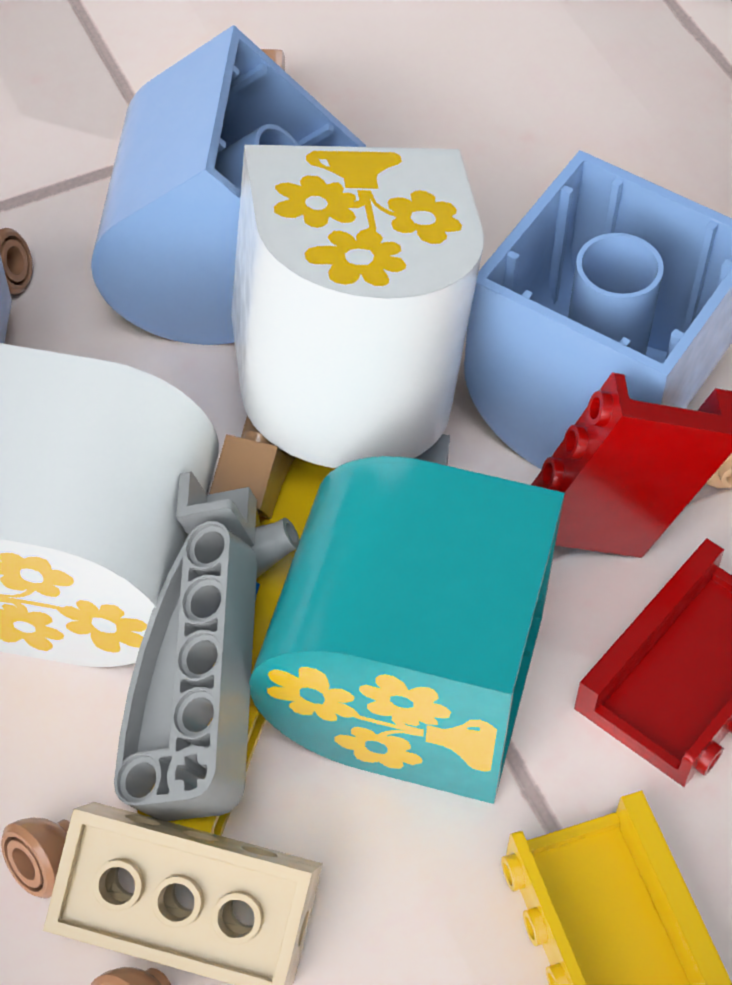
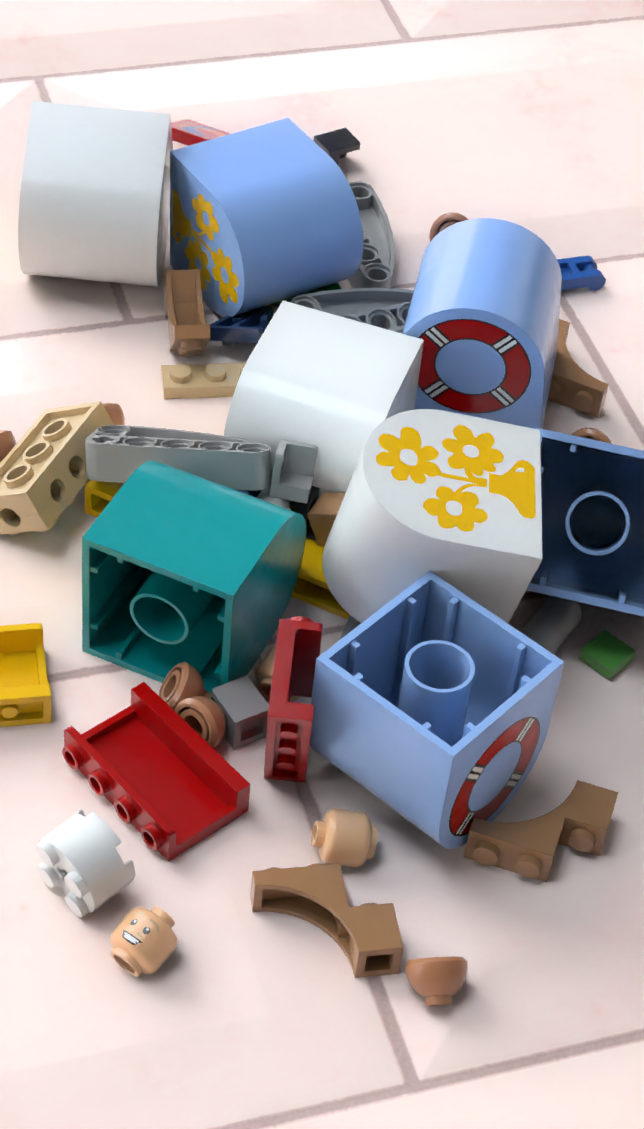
camera: 95 degrees right, 10 degrees down
none -> nougat brick [158,662,211,710]
none -> nougat brick [174,696,227,748]
none -> light grey panel [212,675,269,750]

